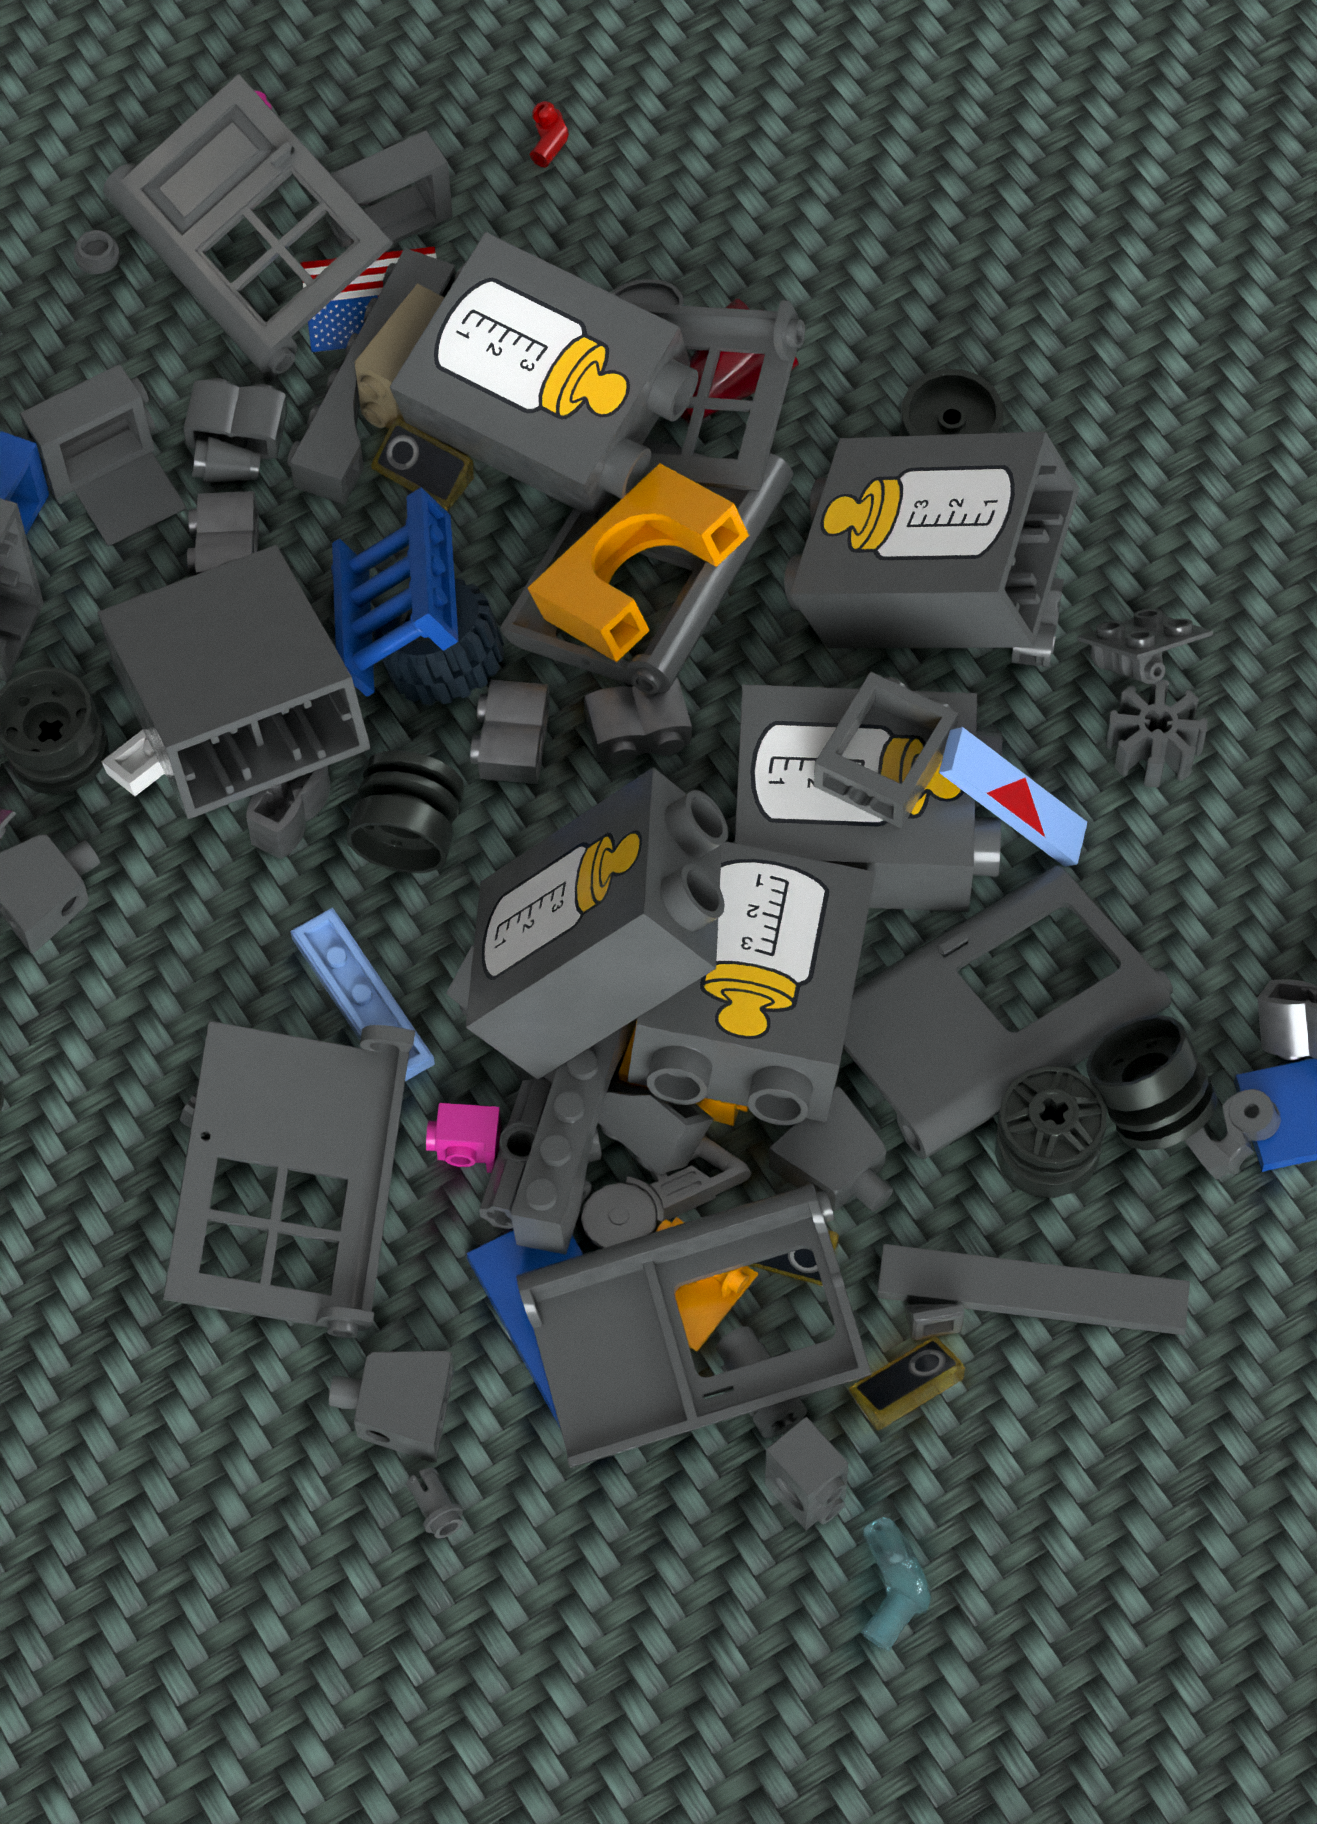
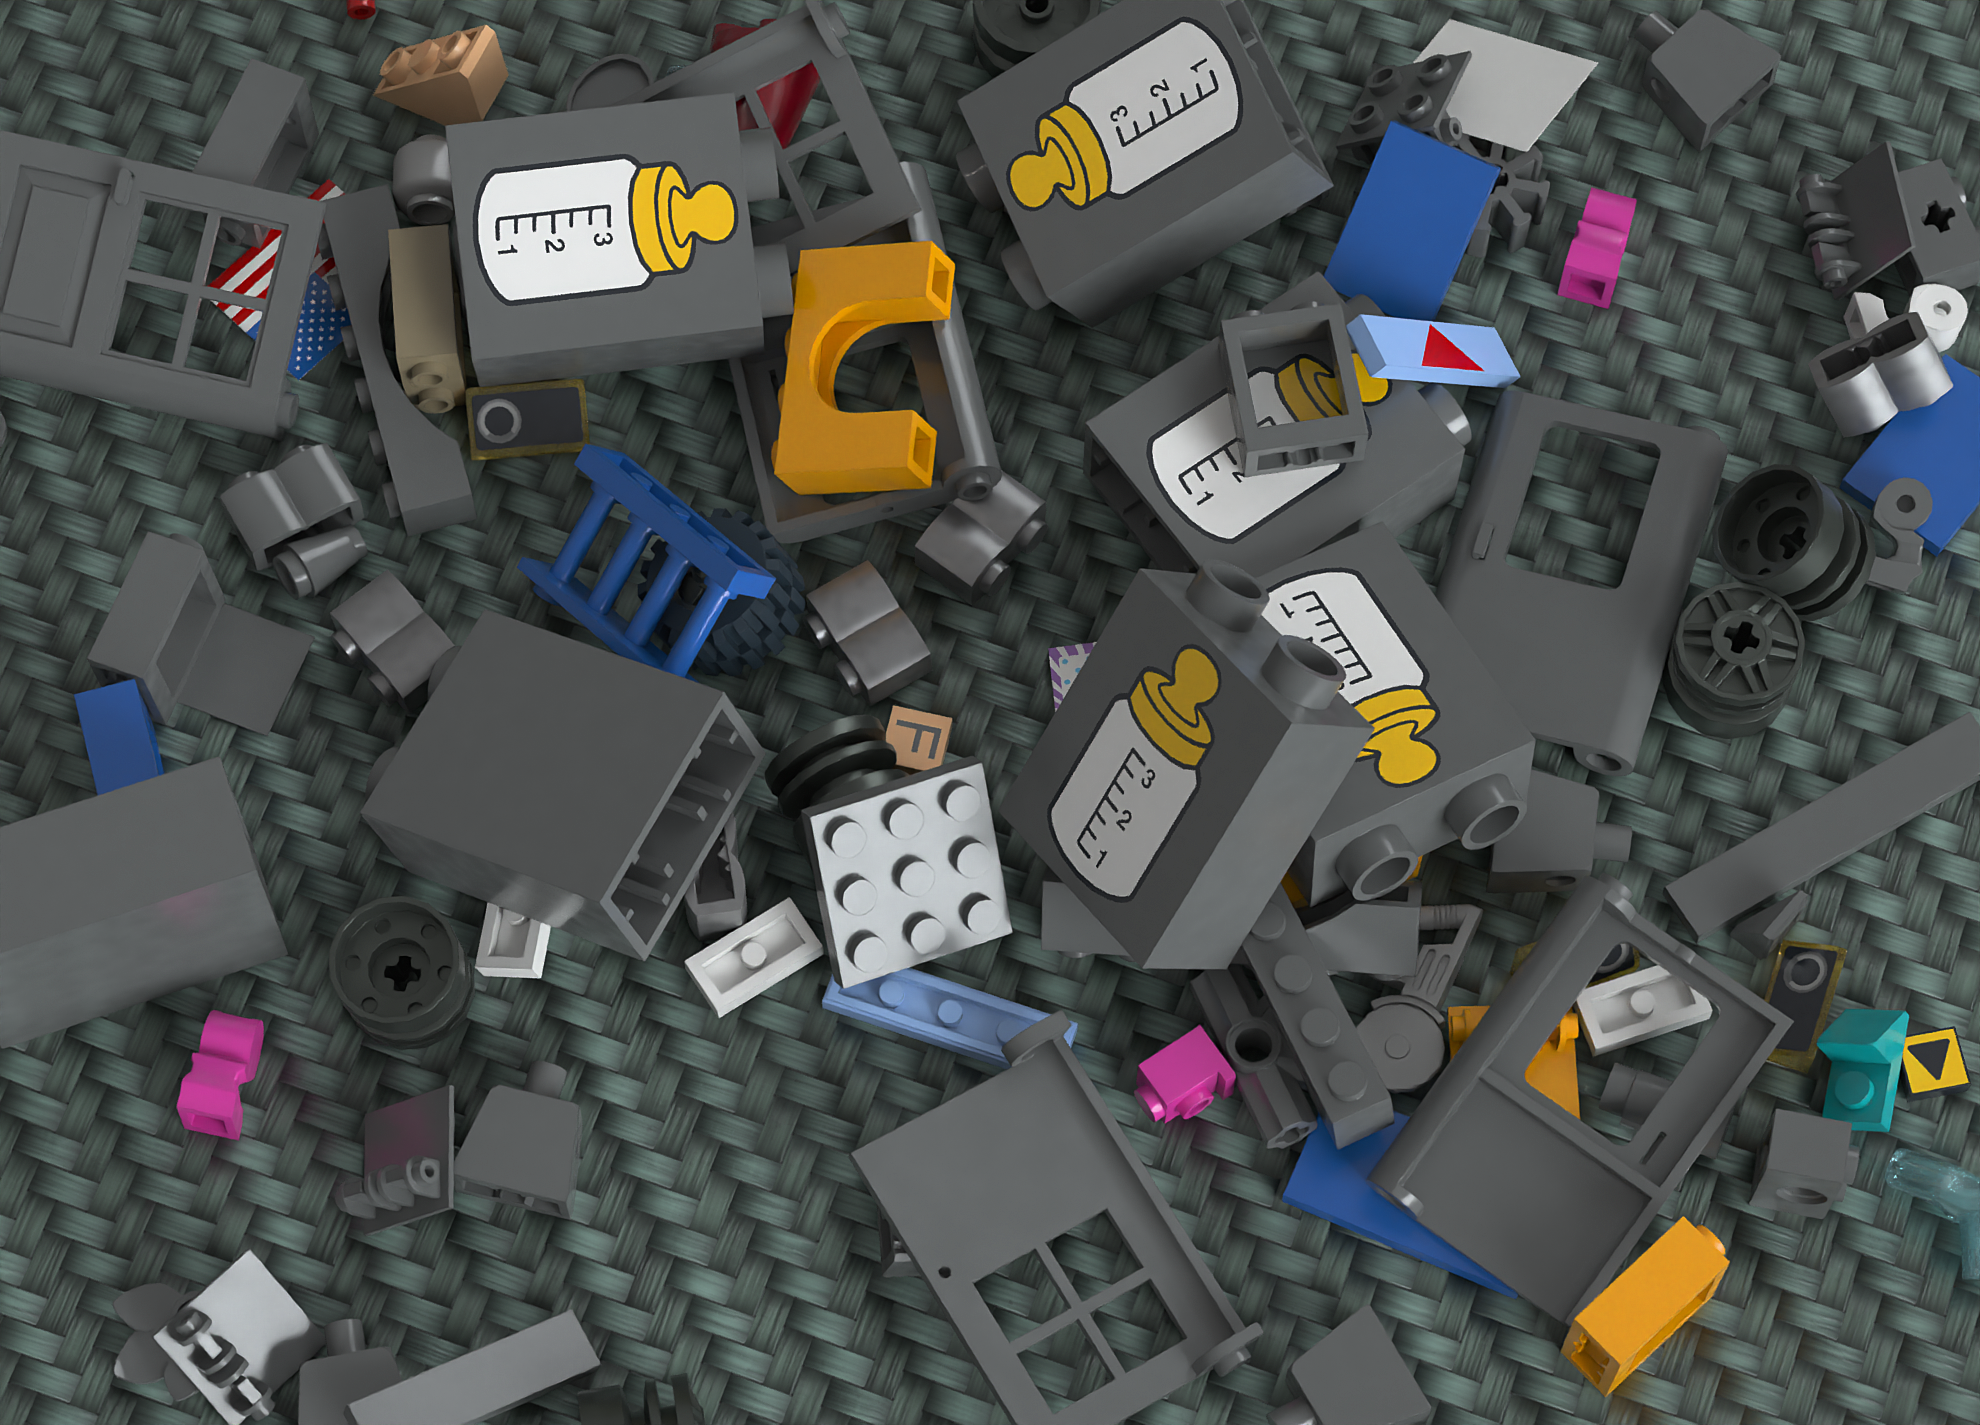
camera: 40 degrees left, 5 degrees up
none -> light nougat slope [373,25,509,126]
none -> white plate [684,897,823,1019]
none -> plate [801,756,1013,989]
none -> light nougat tile [886,705,953,775]
none -> blue tile [1323,120,1501,322]
none -> white sticker [1413,19,1598,152]
none -> dark pink leg [1557,187,1637,309]
none -> light orange window [1560,1216,1730,1397]
none -> white plate [1573,965,1712,1057]
none -> teal slope [1817,1009,1909,1132]
none -> tile [1899,1026,1971,1103]

